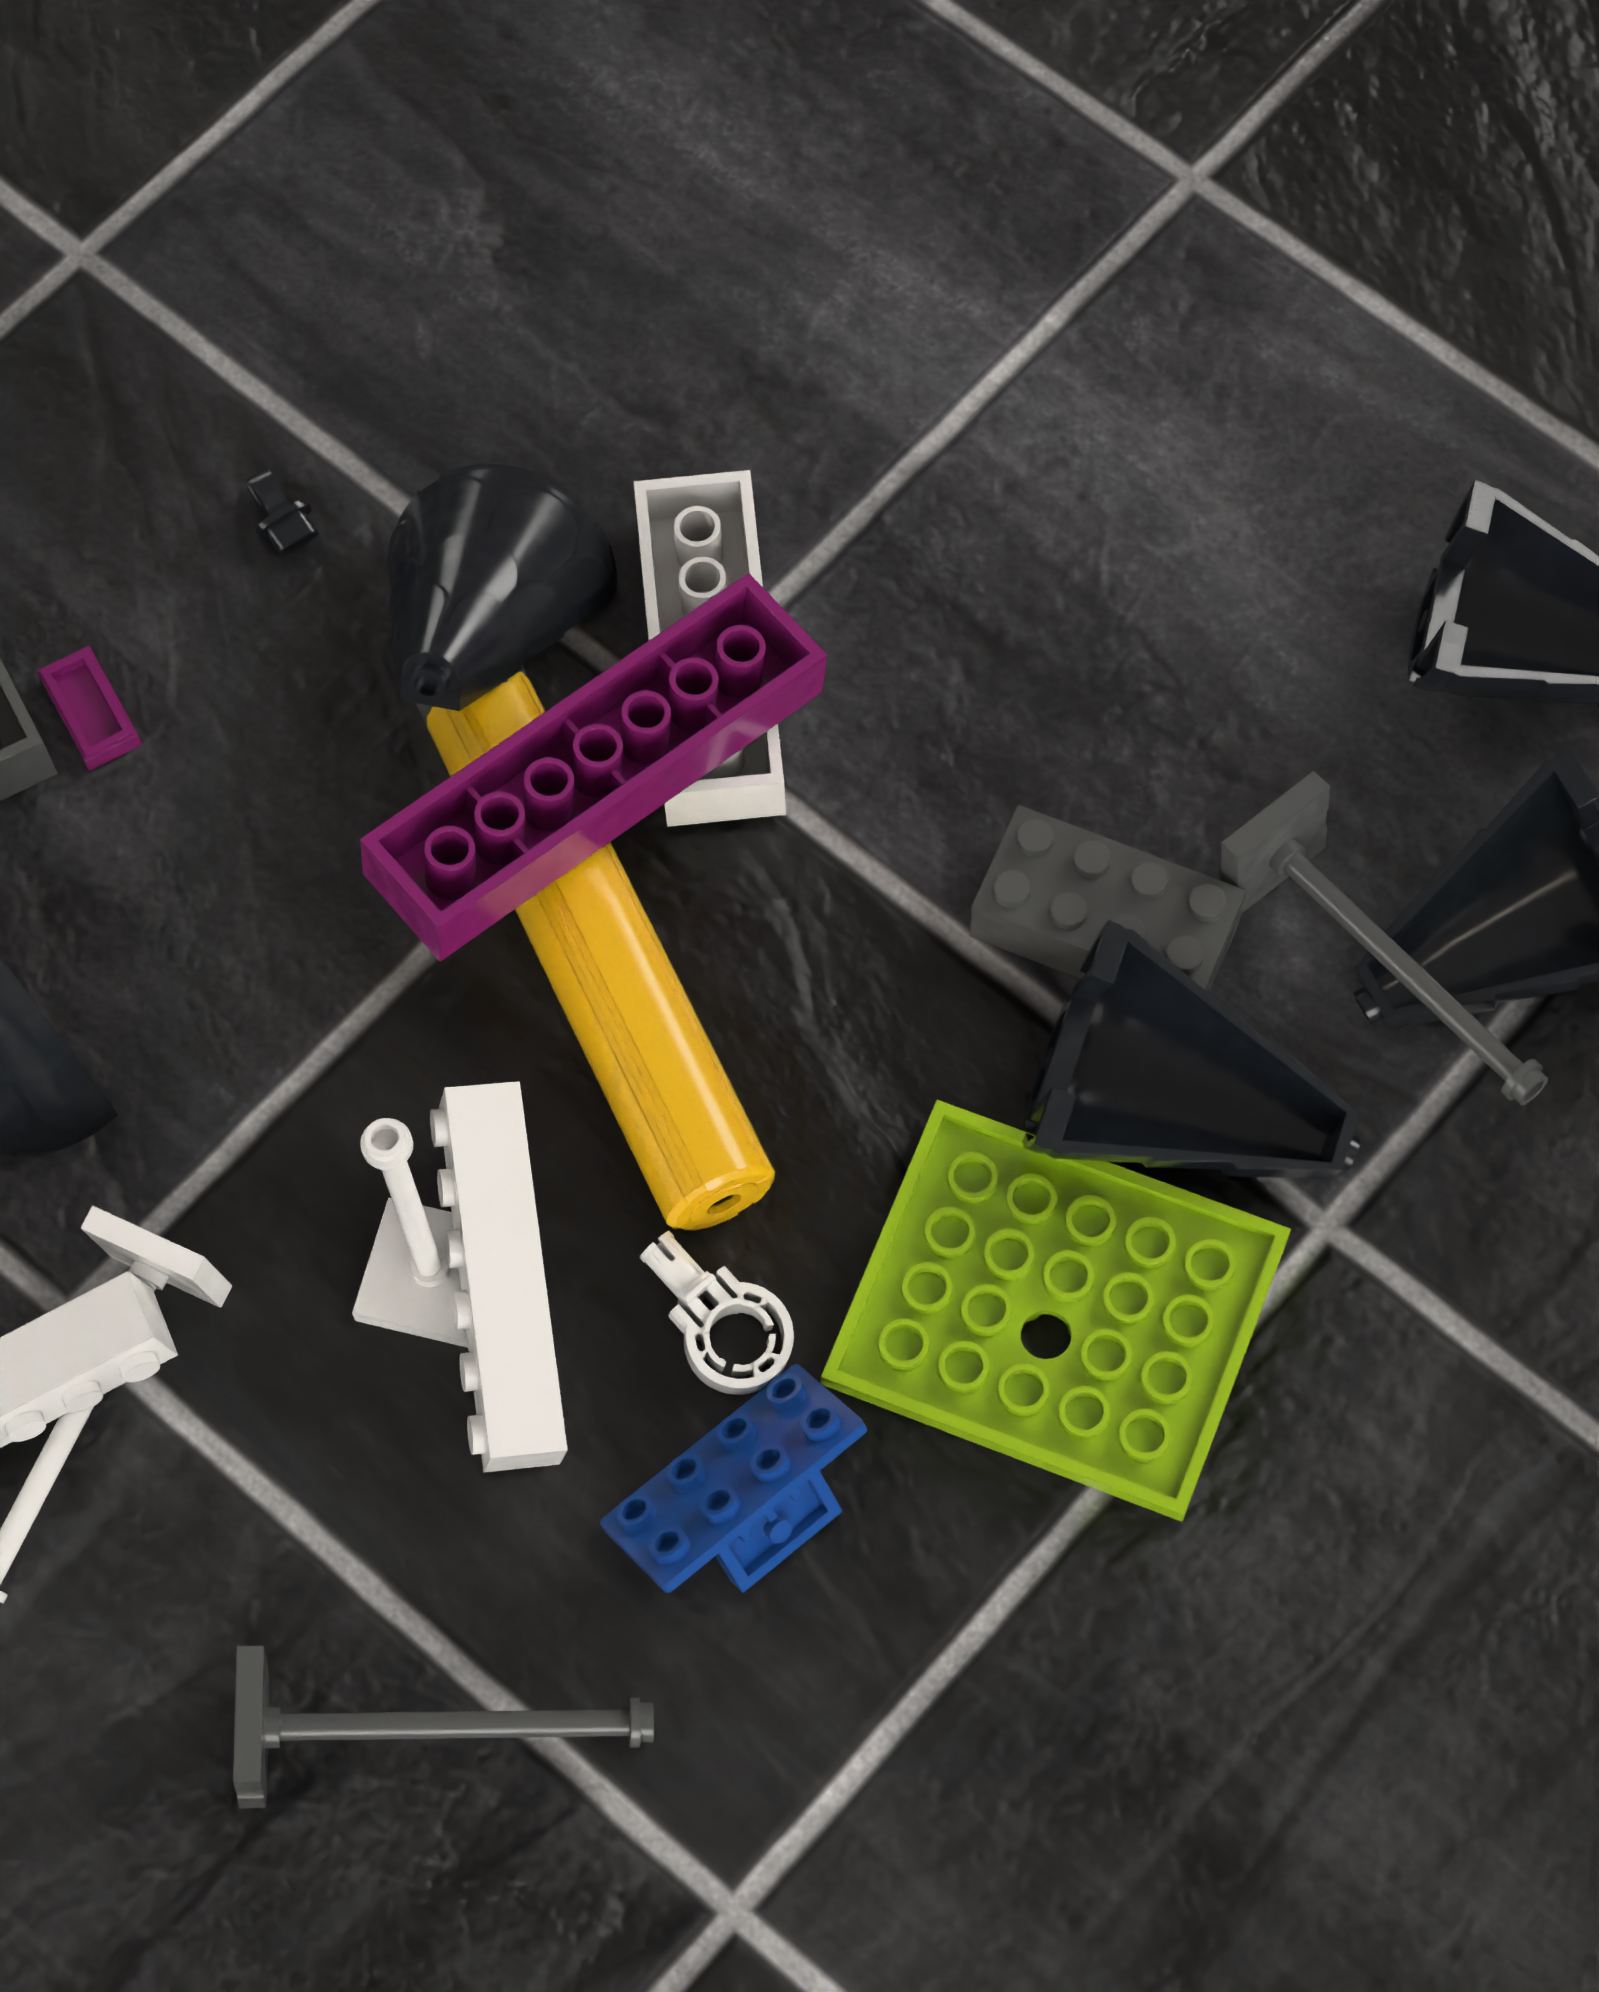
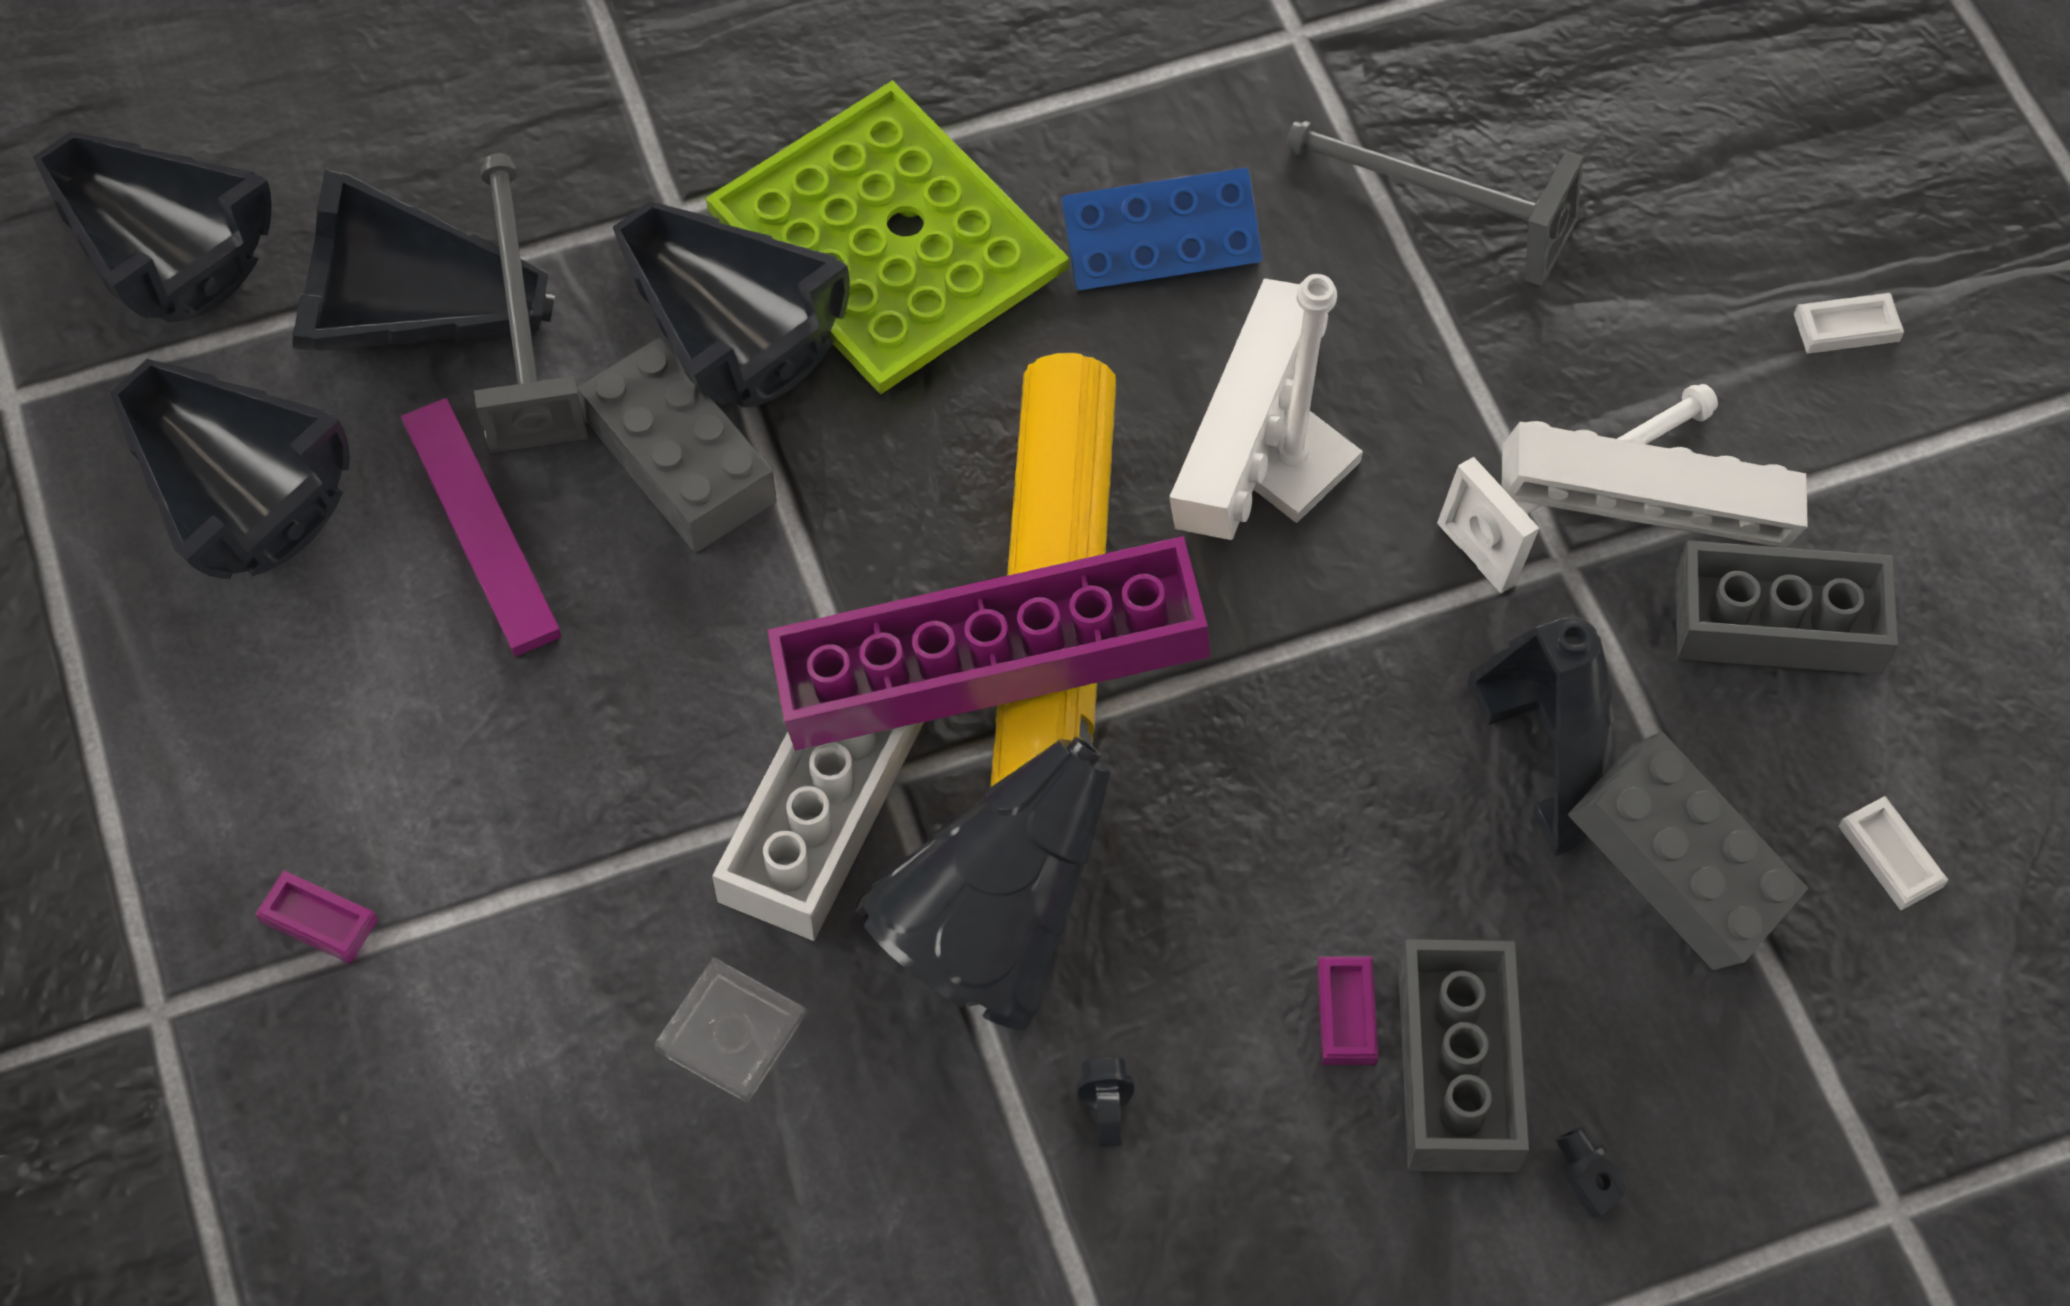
camera: 155 degrees left, 5 degrees down
white pin [639,1231,794,1395] -> none
none -> magenta tile [255,870,378,964]
none -> magenta tile [401,398,562,657]
none -> clear tile [654,957,806,1103]

